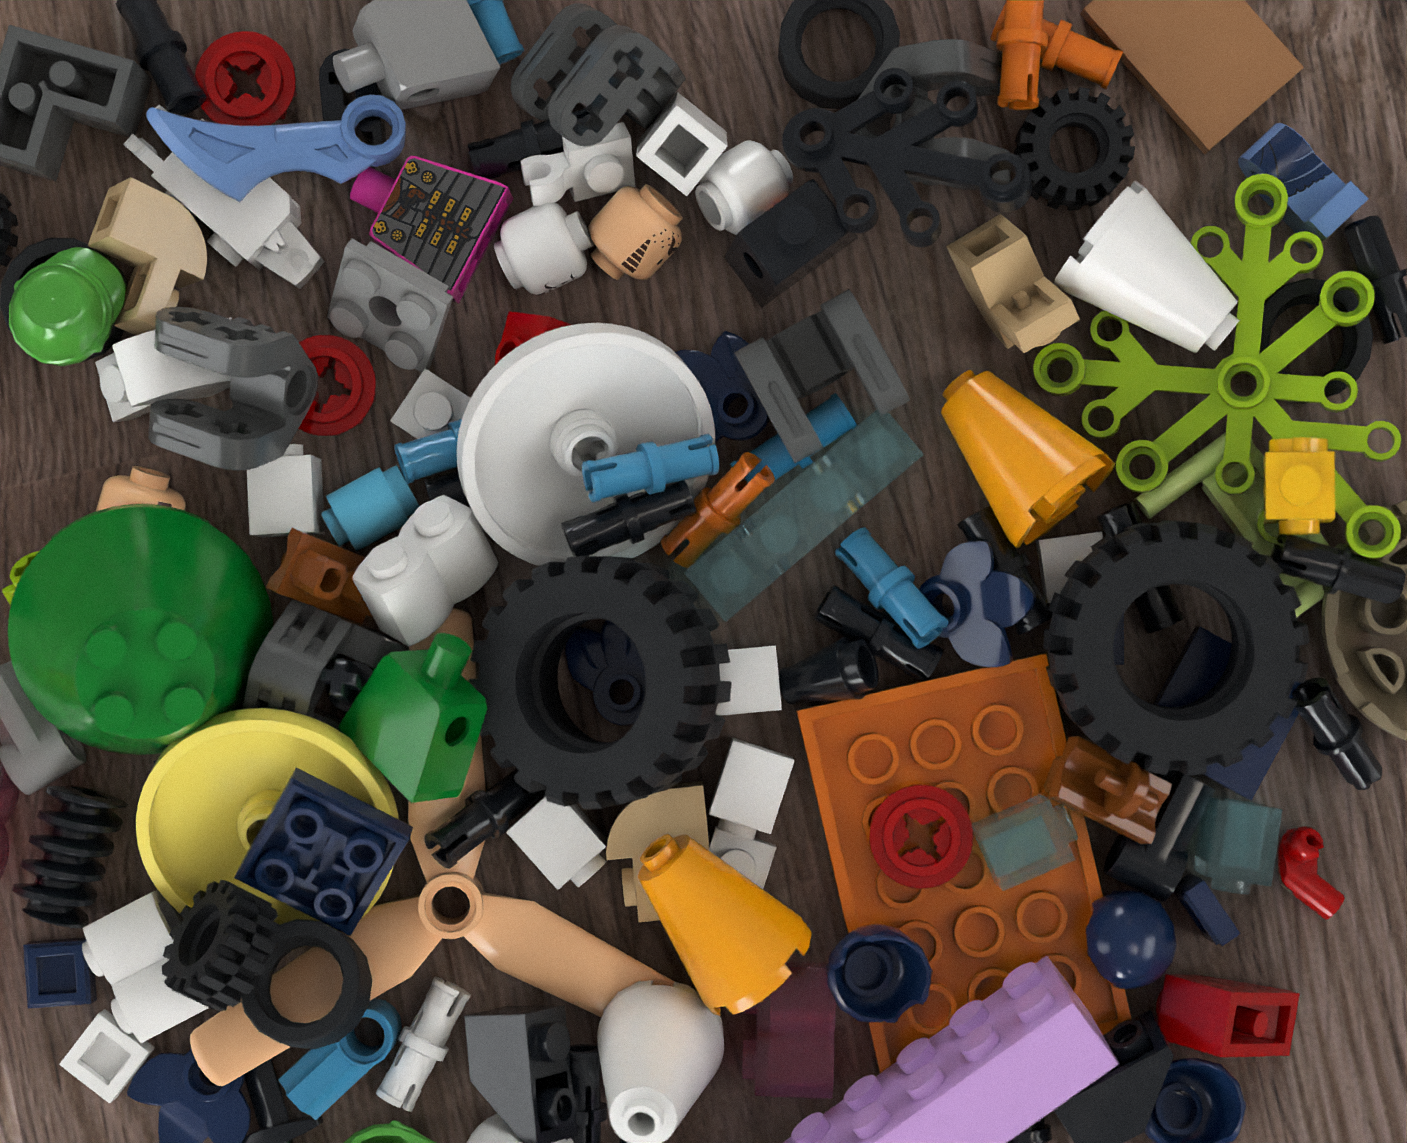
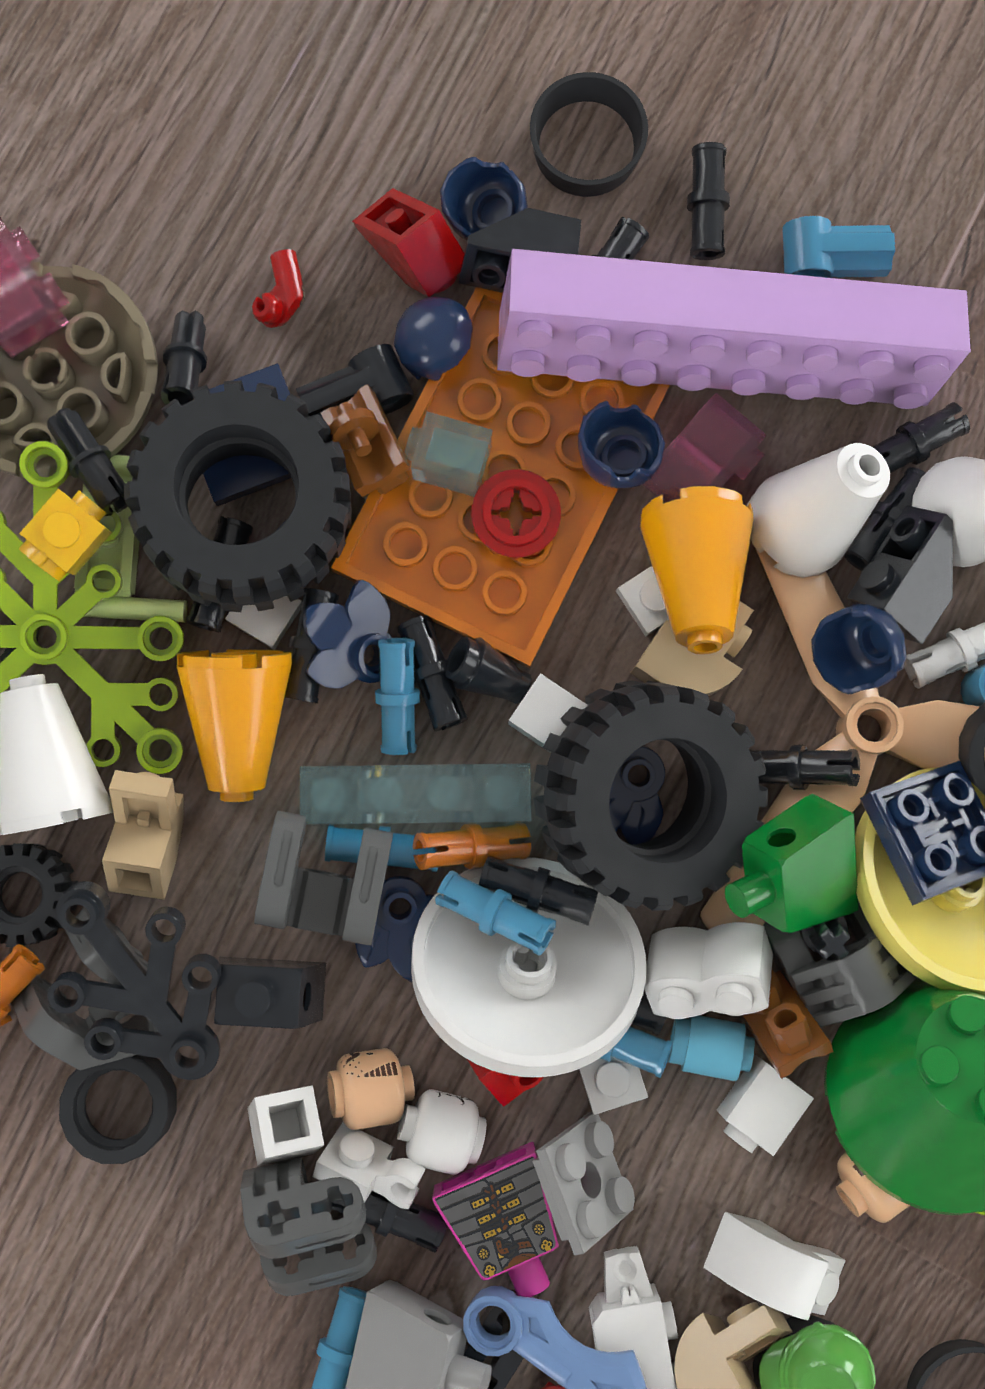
camera: 145 degrees left, 5 degrees down
dark grey piece [148,307,318,471] -> none
red gear [298,335,376,436] -> none
white brick [506,797,608,890] -> none
white head [695,140,793,235] -> none
white brick [709,737,795,840] -> none
dark blue tile [1174,873,1241,946] -> none
clear light blue brick [1193,796,1282,895] -> none
none -> dark blue hair [811,604,906,694]

